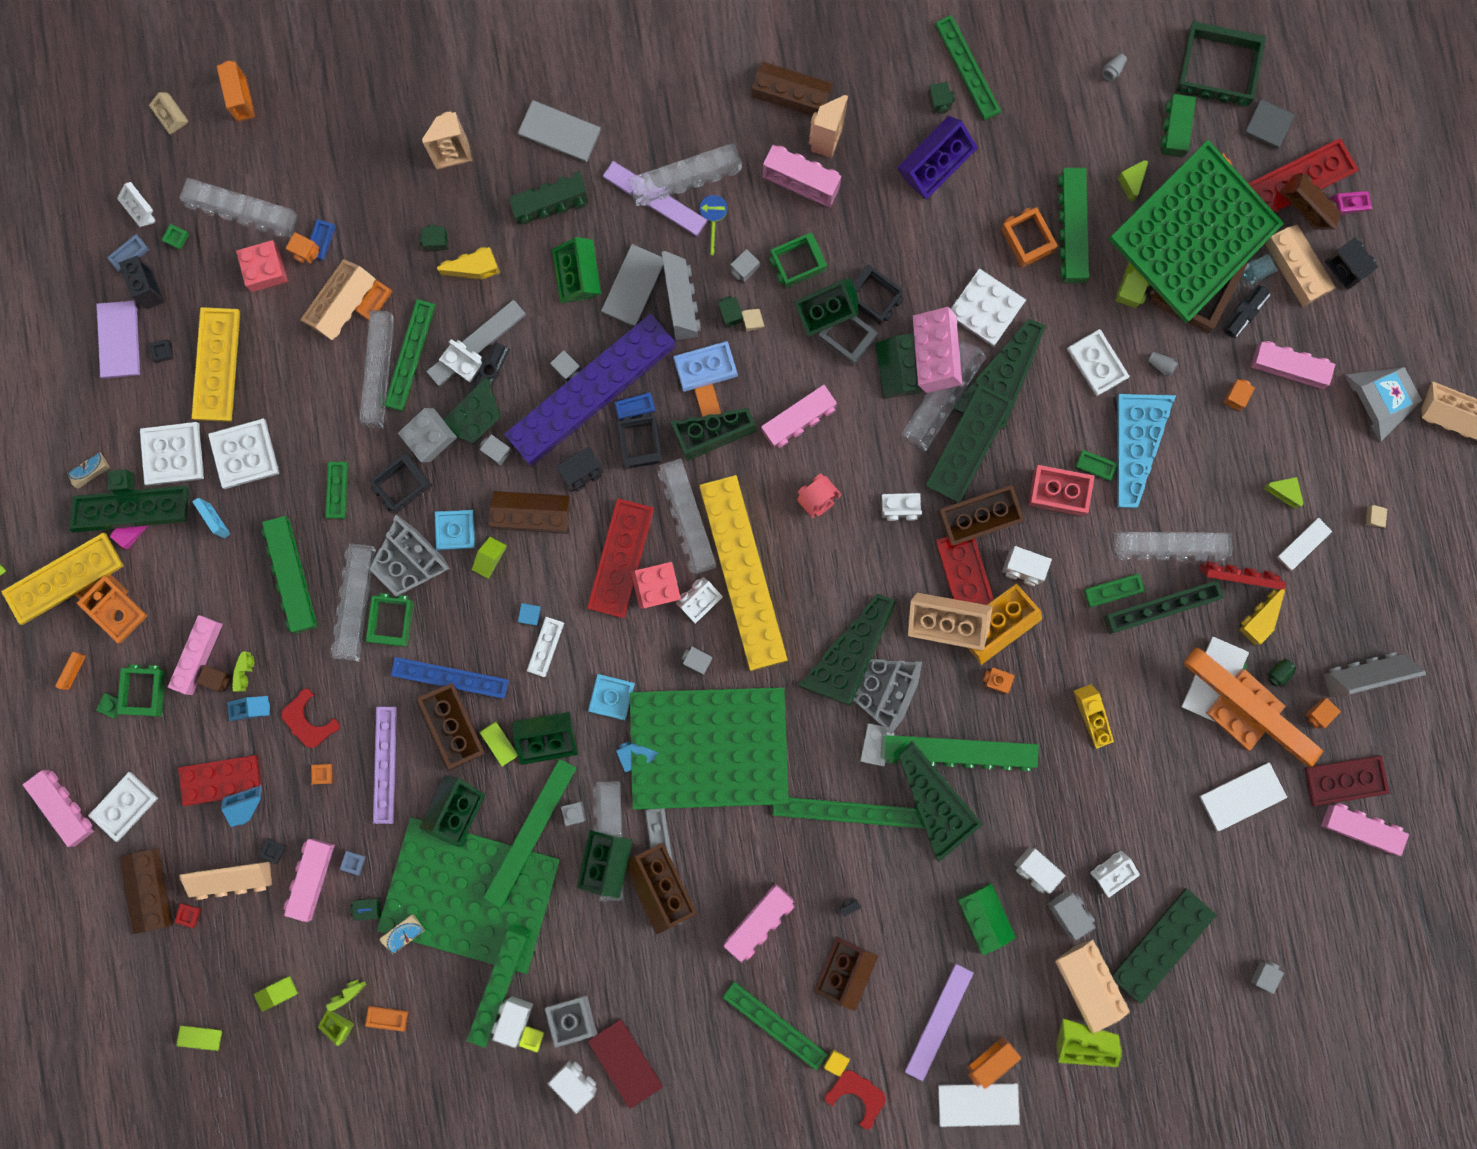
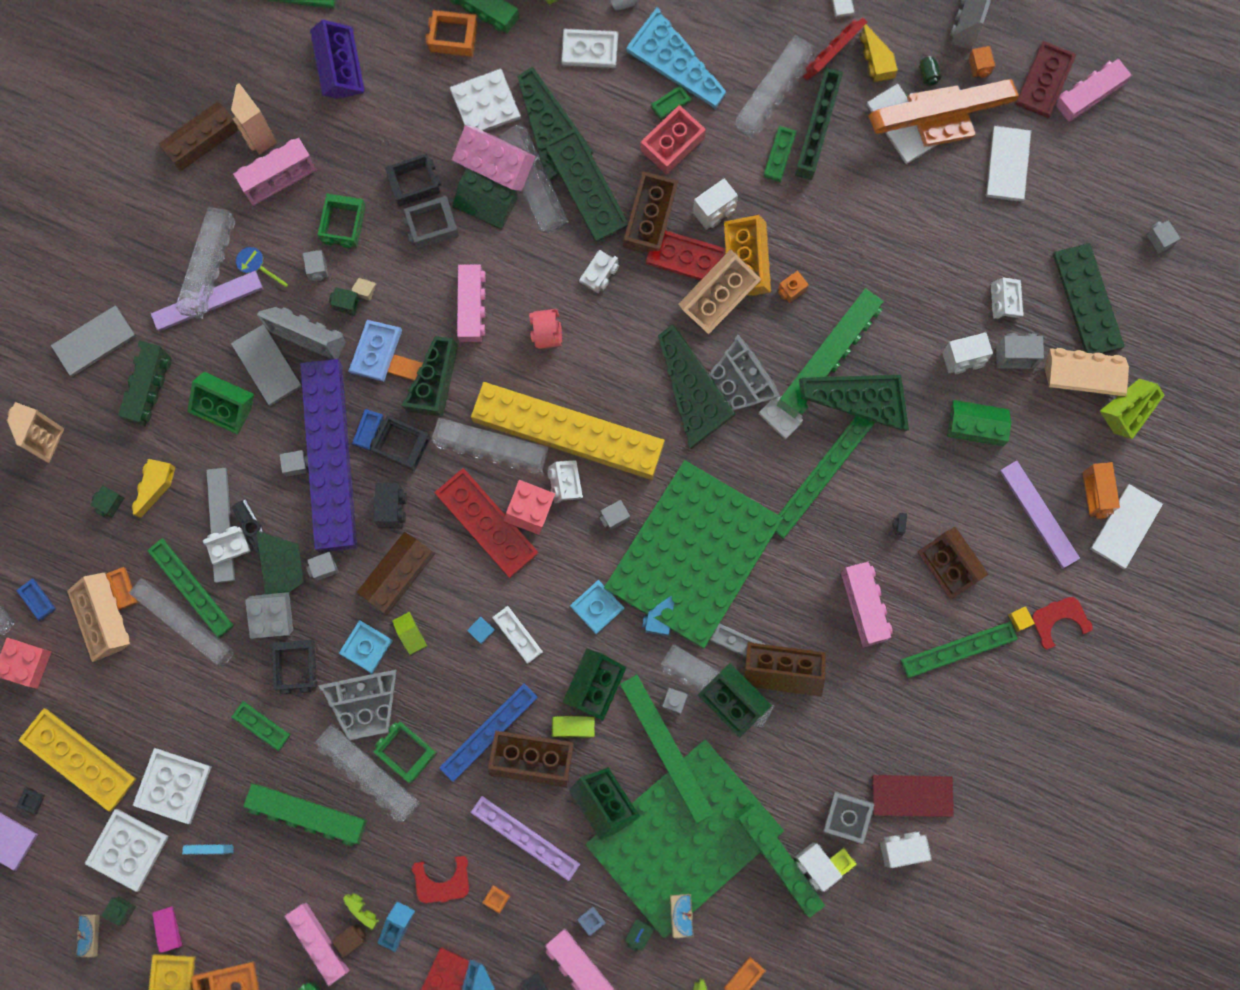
camera: 55 degrees left, 5 degrees down
dark green plate [69,485,189,533] -> none
orange brick [286,232,319,264] -> none
dark green slope [794,278,858,337] -> none
dark green brick [928,81,955,114] -> none
yellow slope [1074,684,1114,749] -> none

